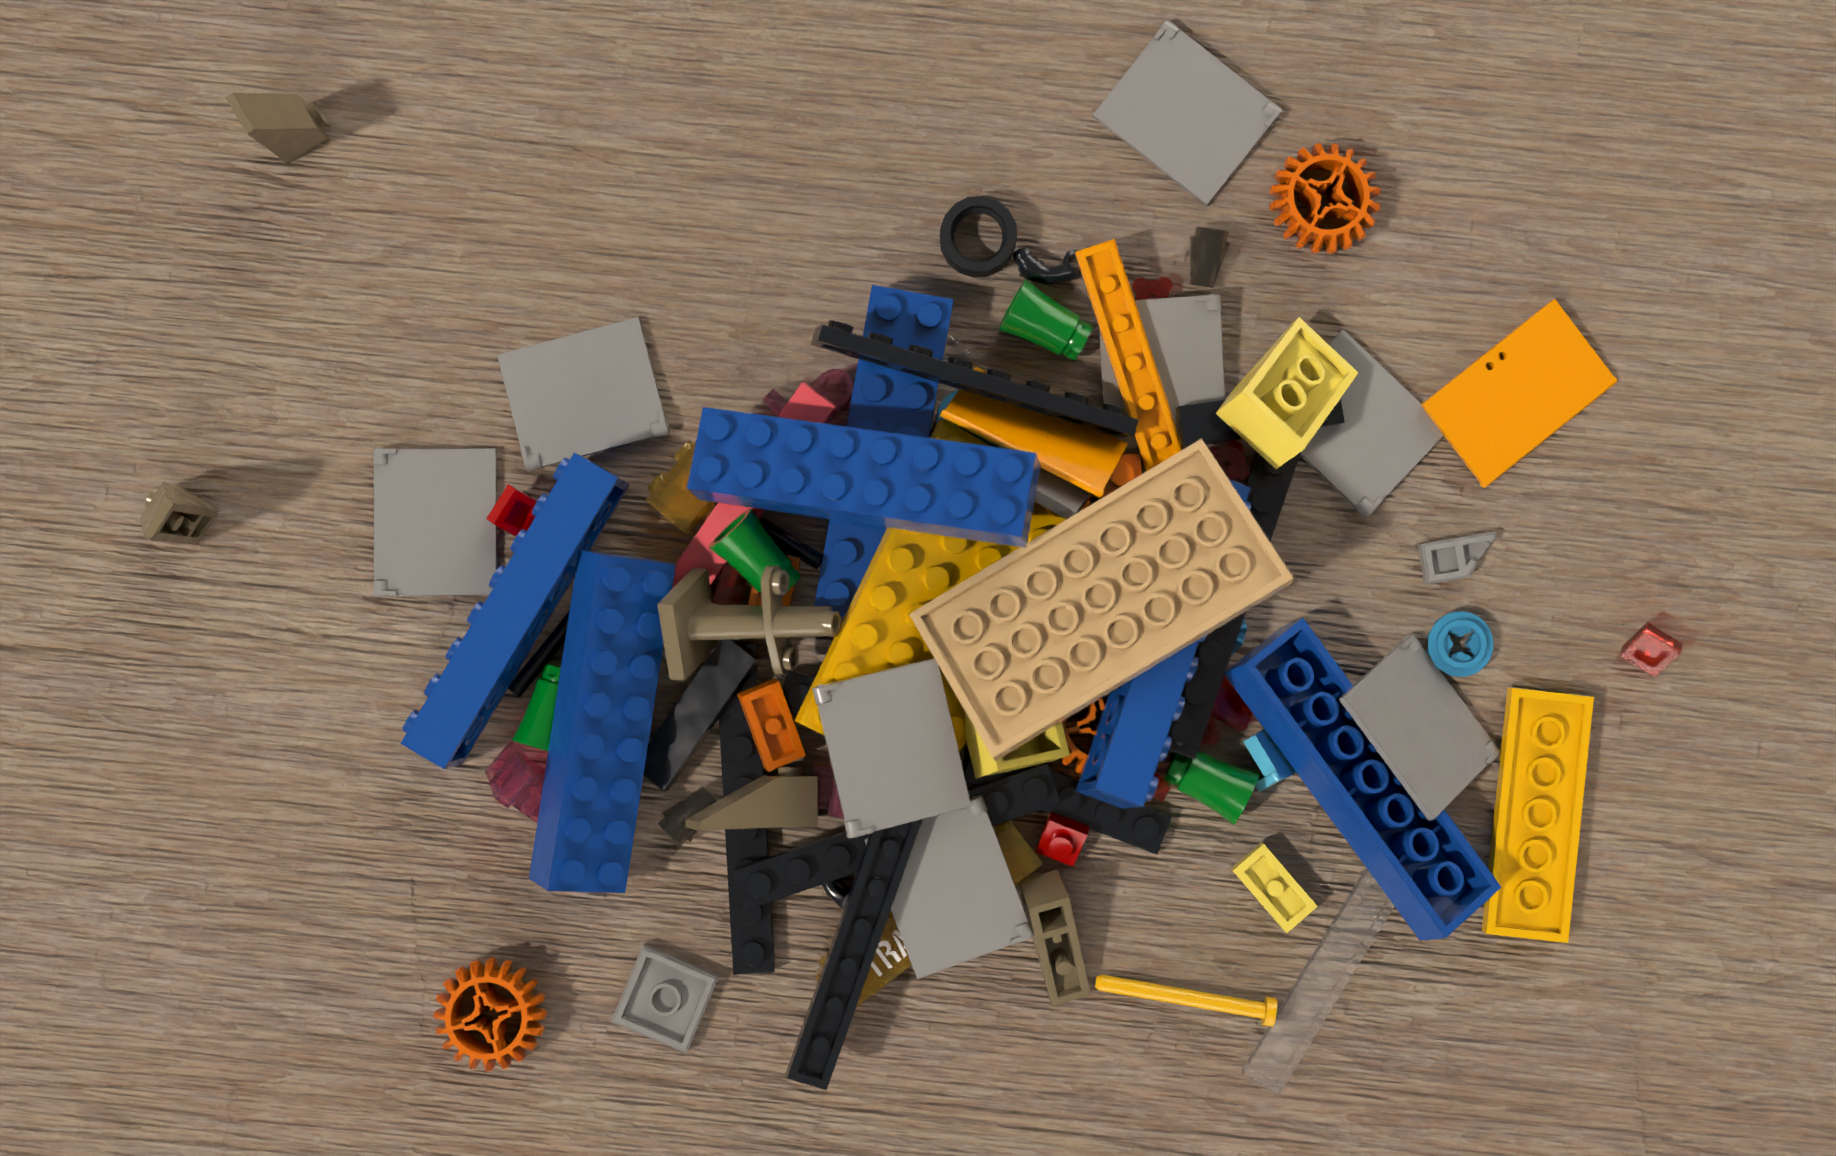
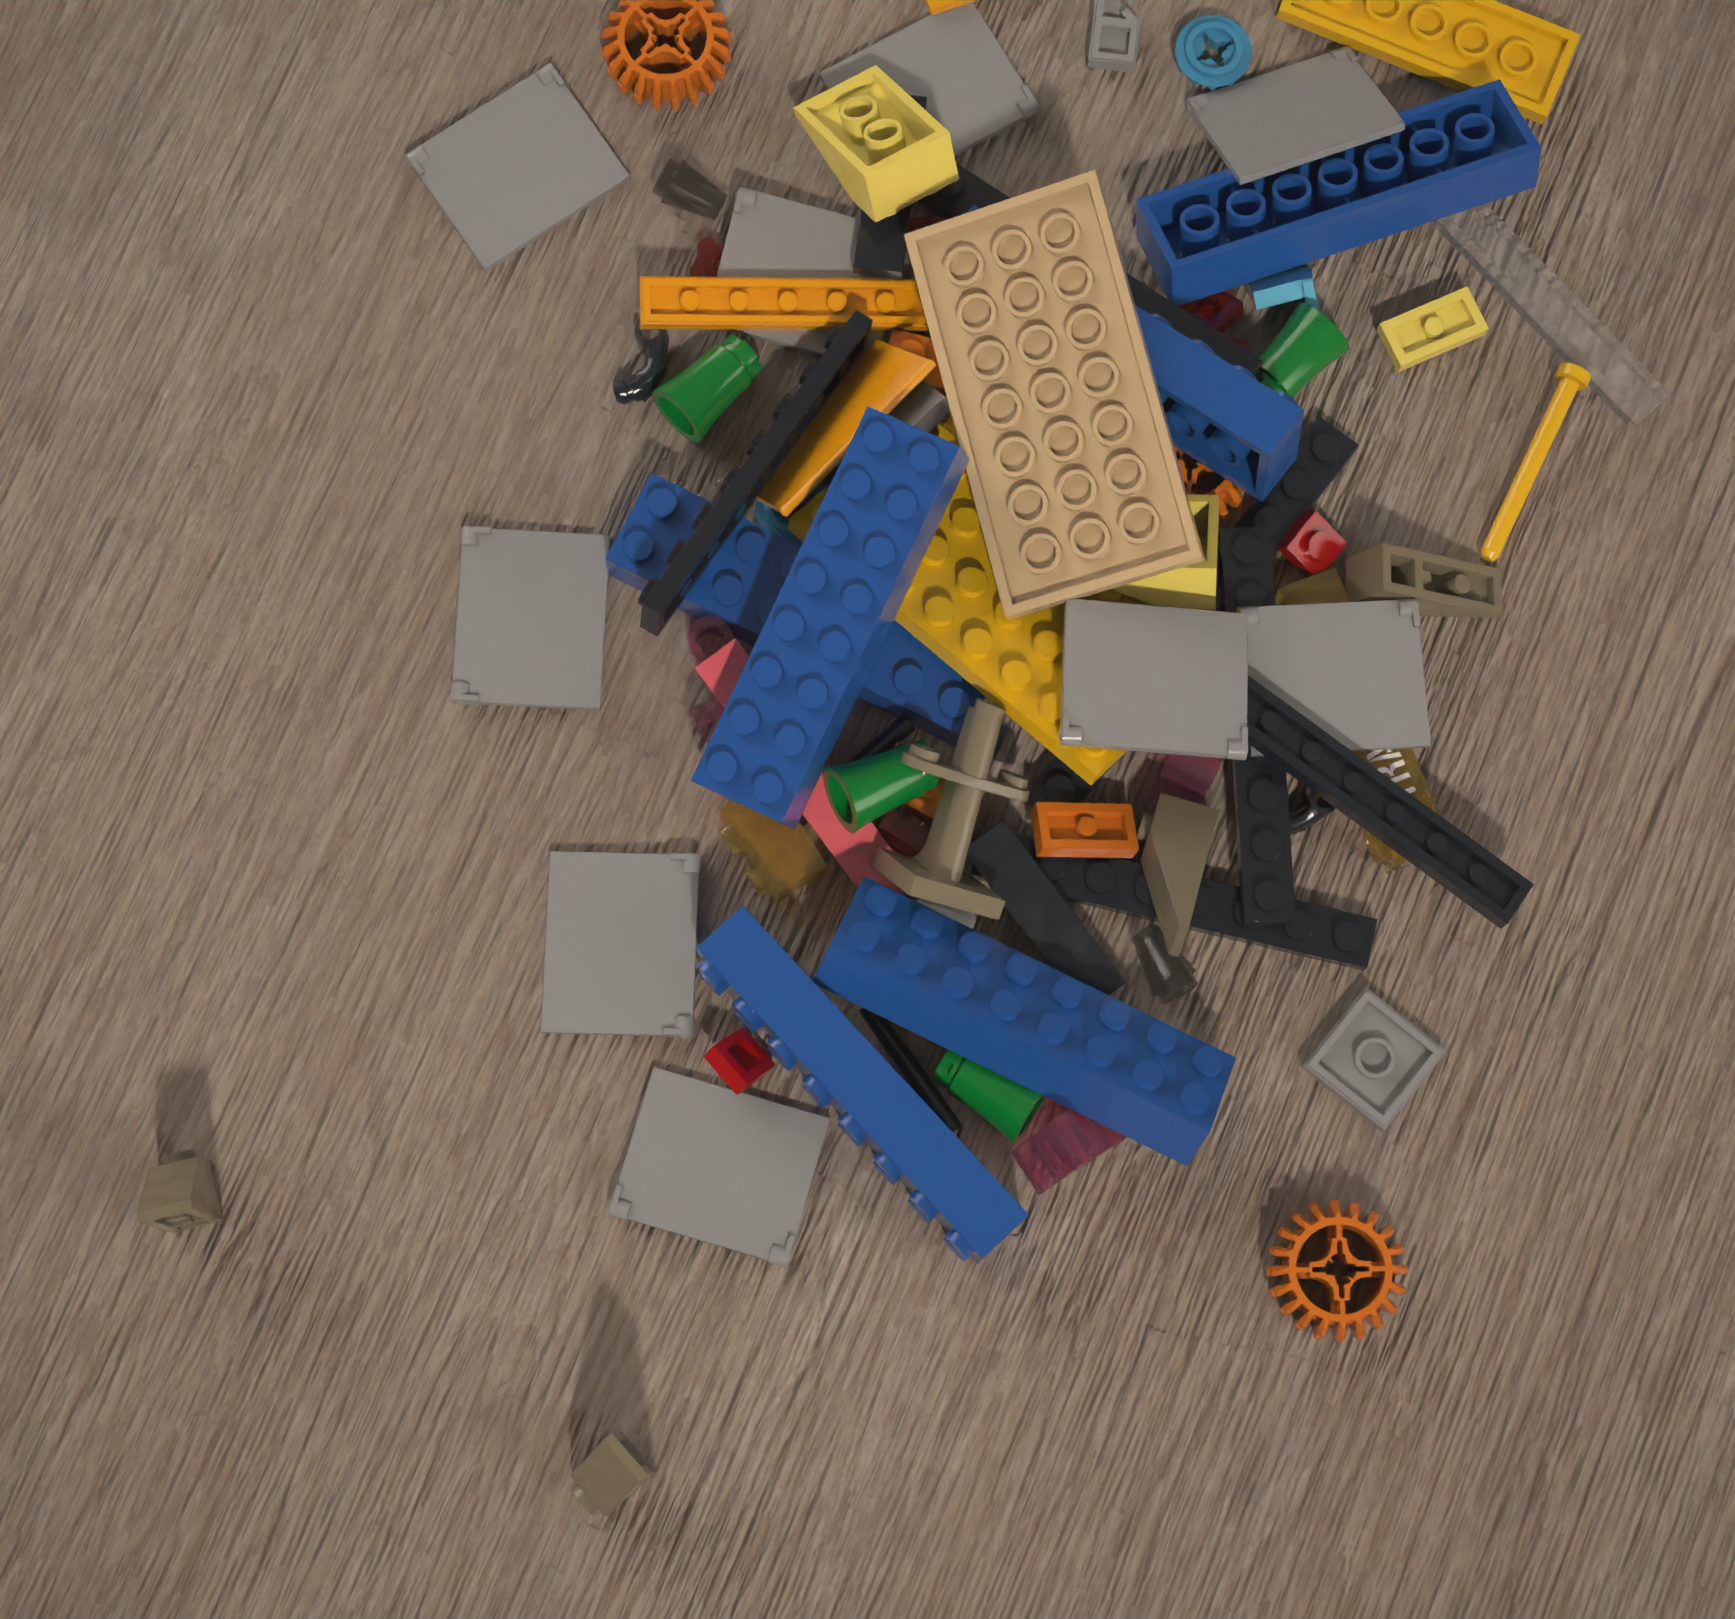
camera: 75 degrees left, 10 degrees down
black tyre [940,196,1017,278] -> none
none -> light grey piece [450,526,610,710]

